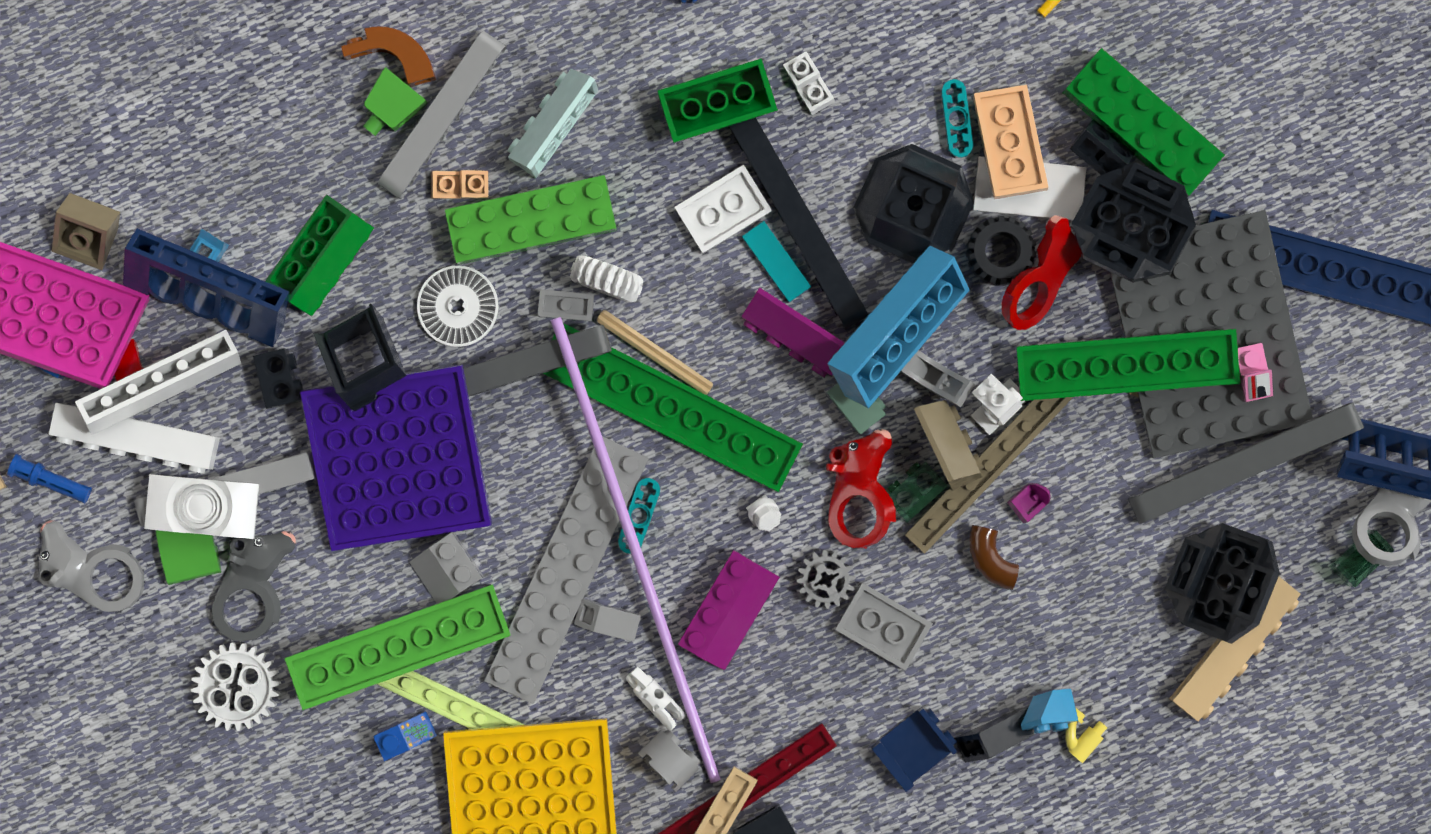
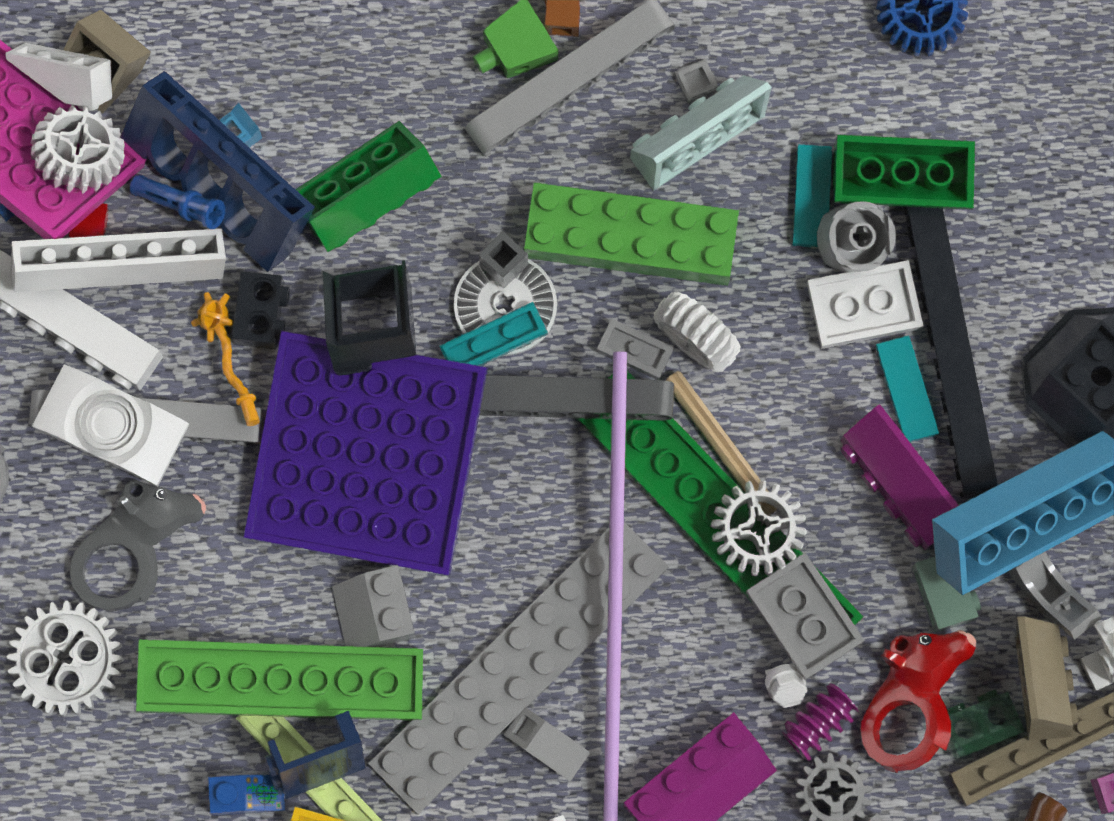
camera: 25 degrees right, 10 degrees down
bright green slope [156,530,222,585] -> none
light nougat slope [431,170,488,199] -> none
teal beam [618,478,660,554] -> none
white slope [783,52,835,115] -> none
none -> white slope [6,43,112,111]
none -> white gear [31,105,125,194]
none -> blue pin [130,174,225,229]
none -> light orange piece [191,292,260,426]
none -> dark blue panel [265,711,366,799]
none -> teal tile [440,302,548,366]
none -> dark grey brick [478,231,528,288]
none -> light grey tile [674,58,718,104]
none -> white gear [711,481,807,576]
none -> light grey plate [746,553,865,680]
none -> magenta piece [782,683,859,761]
none -> teal tile [793,144,832,247]
none -> light grey brick [817,202,896,272]

